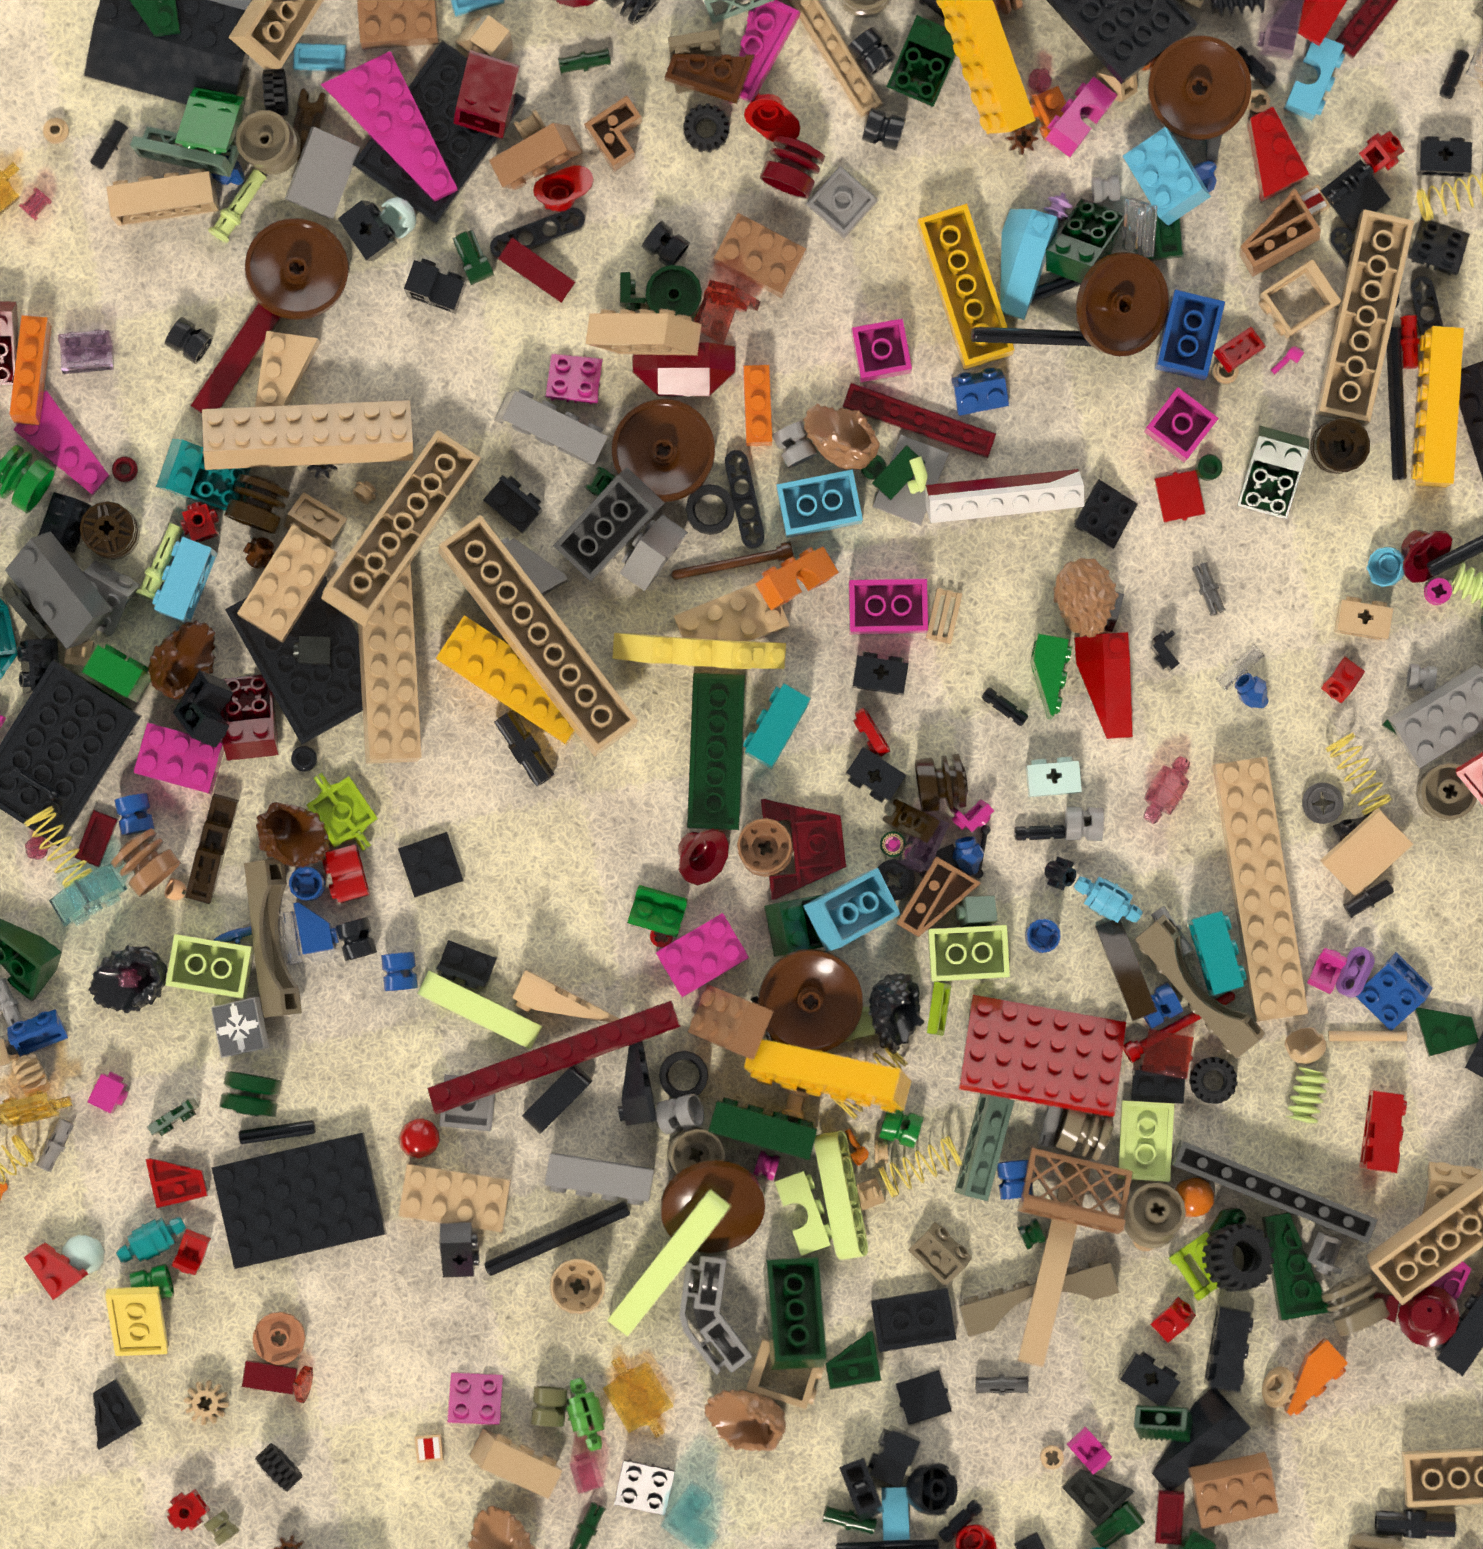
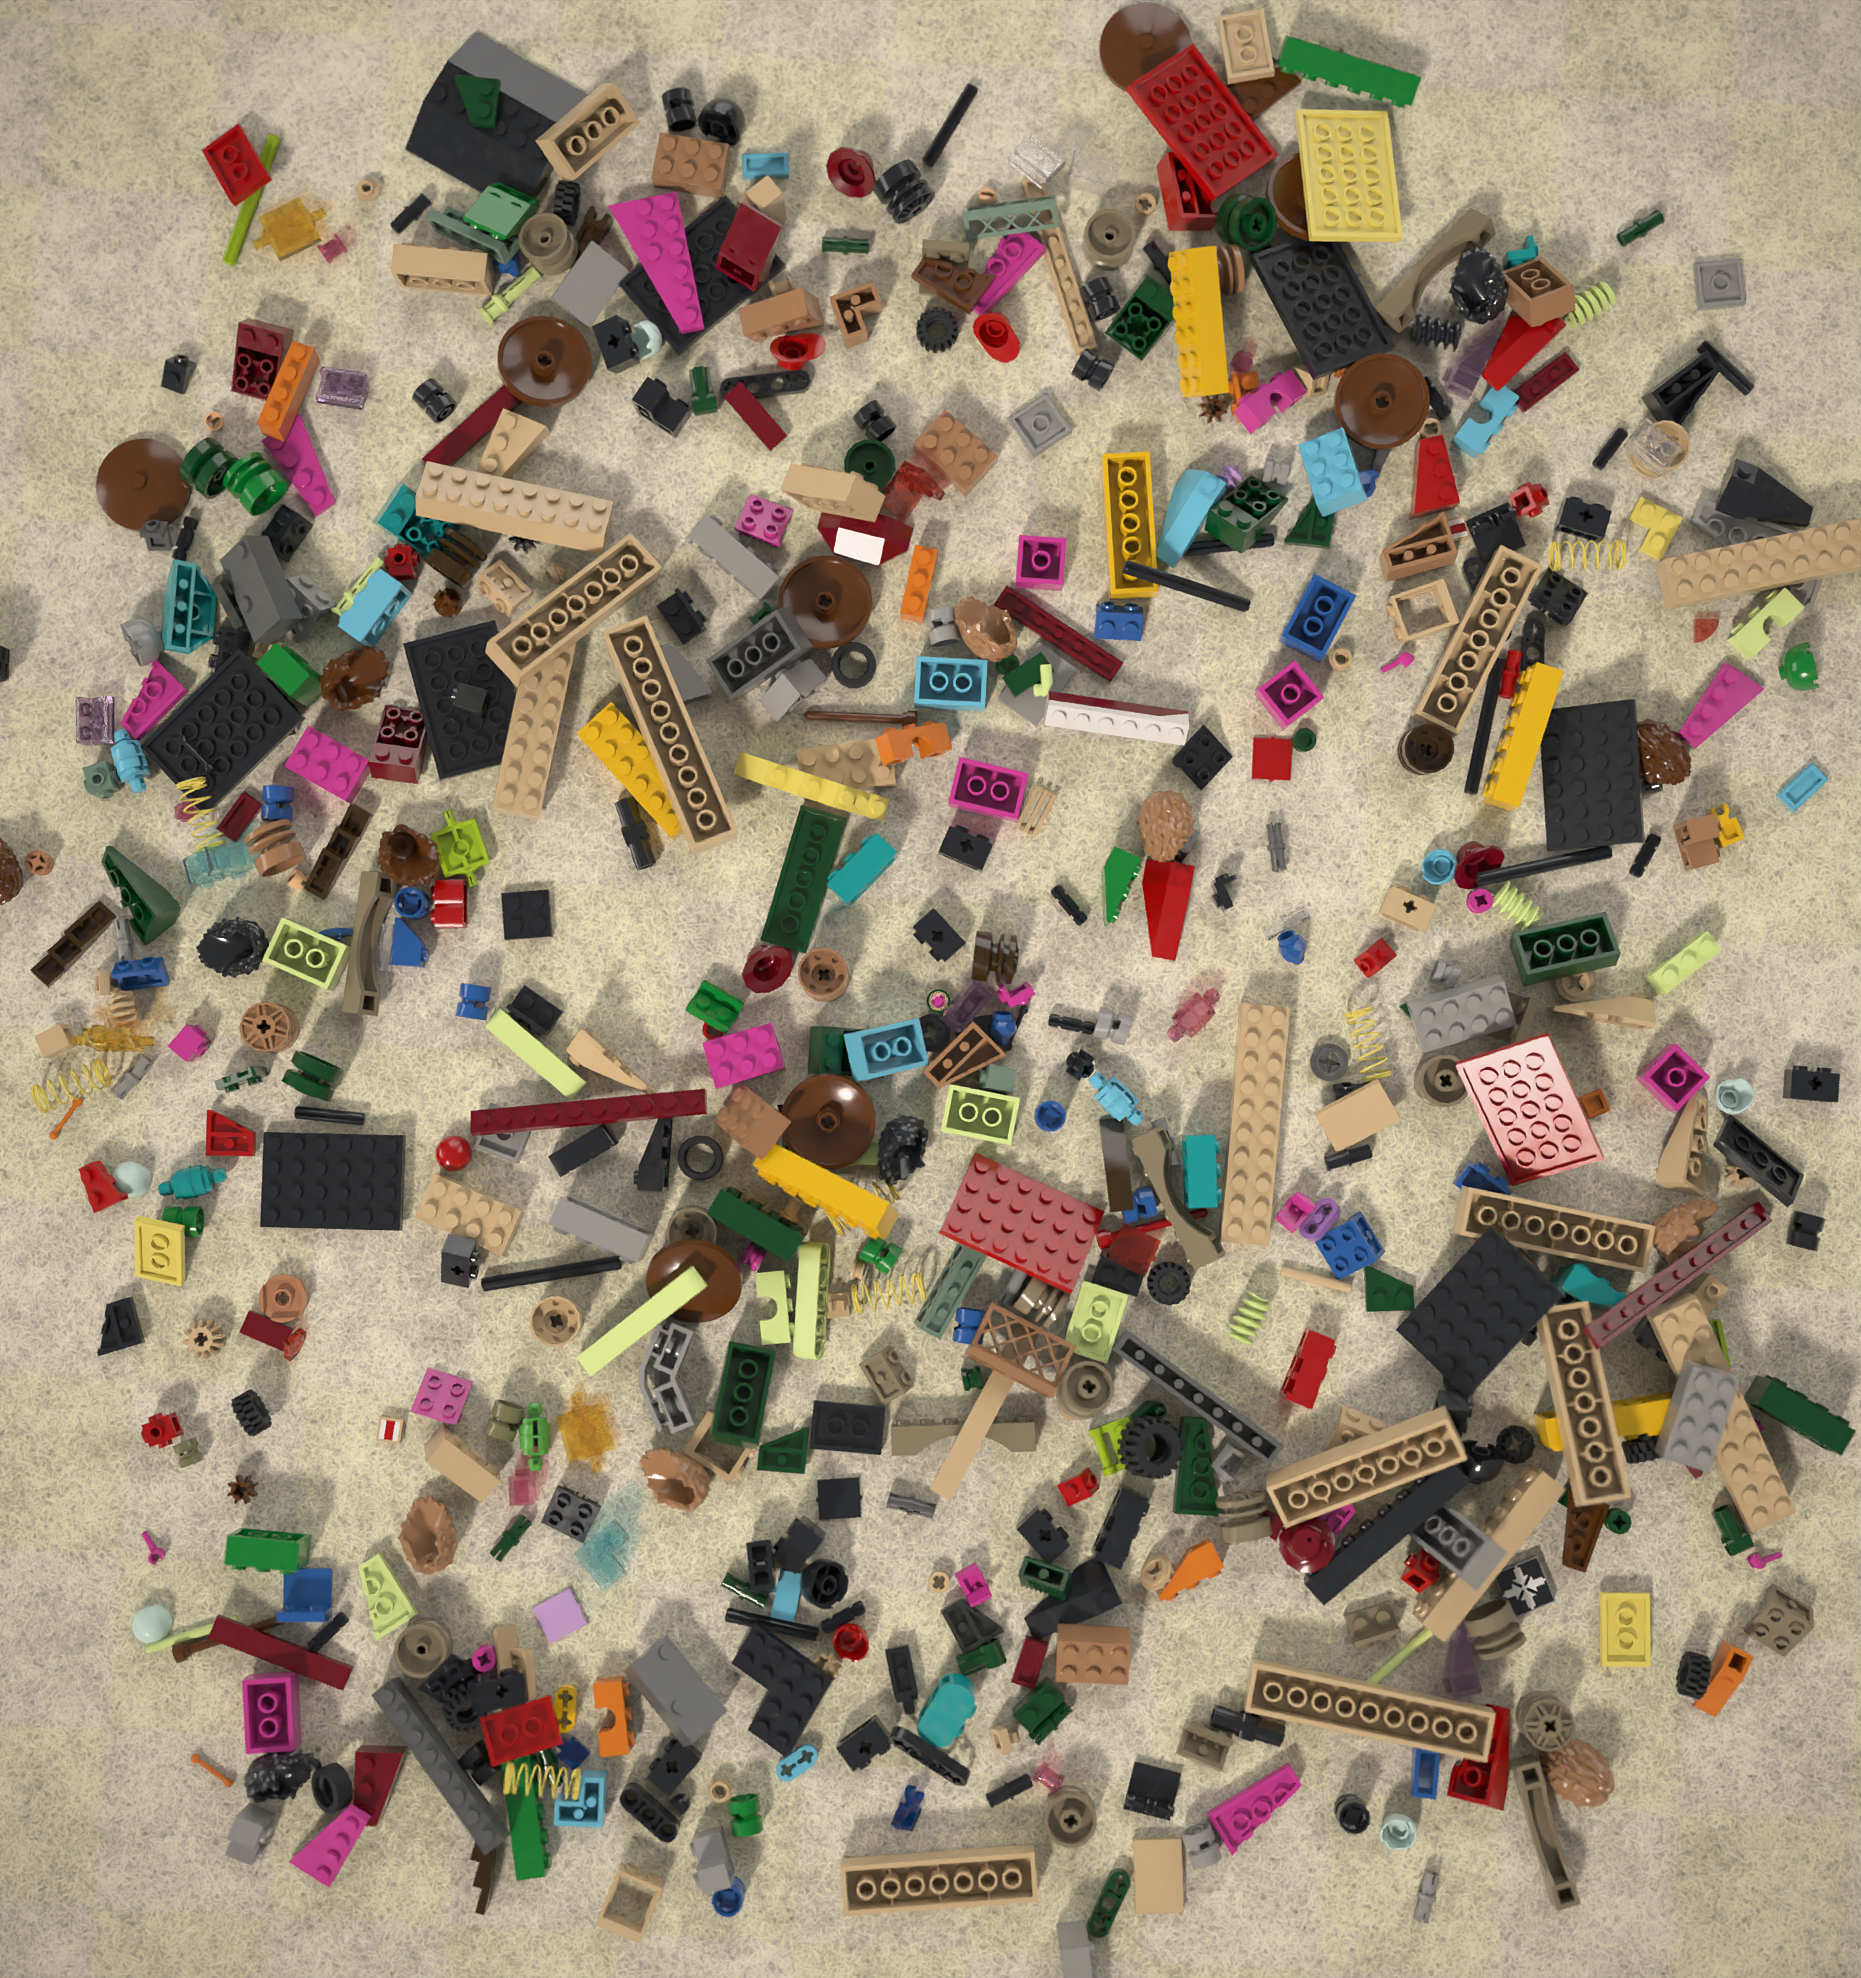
camera: 20 degrees right, 0 degrees up
dark brown wheel [80,501,140,560] -> none
dark red plate [112,456,138,483] -> none
clear pink plate [116,969,142,987] -> none
red bracket [172,1229,211,1275] -> none
black brick [173,670,233,748] -> none
tile [211,997,270,1058] -> none
tan brick [237,525,338,643] -> none
black plate [291,746,317,772] -> none
medium azure tile [293,43,346,72] -> none
black wheel [335,917,377,961] -> none
dark green bracket [620,272,646,311] -> none
light grey wheel [656,1094,704,1134] -> none
black beam [725,450,764,549] -> none
dark red wheel [759,136,825,199] -> none
dark red wing [761,799,846,900] -> none
orange hand [845,1129,869,1166] -> none
red plate [853,707,891,757] -> none
dark brown plate [883,799,941,844] -> none
lime tile [927,982,952,1036] -> none
light aqua brick [1026,757,1082,798] -> none
reddish brown dish [1076,252,1169,357] -> none
clear plate [1122,198,1157,257] -> none
orange hair [1174,1178,1214,1217] -> none
red plate [1213,327,1266,373] -> none
slope [1237,425,1309,519] -> none
tan hair [1284,1027,1326,1064] -> none
none -> medium nougat wheel [240,1002,300,1053]

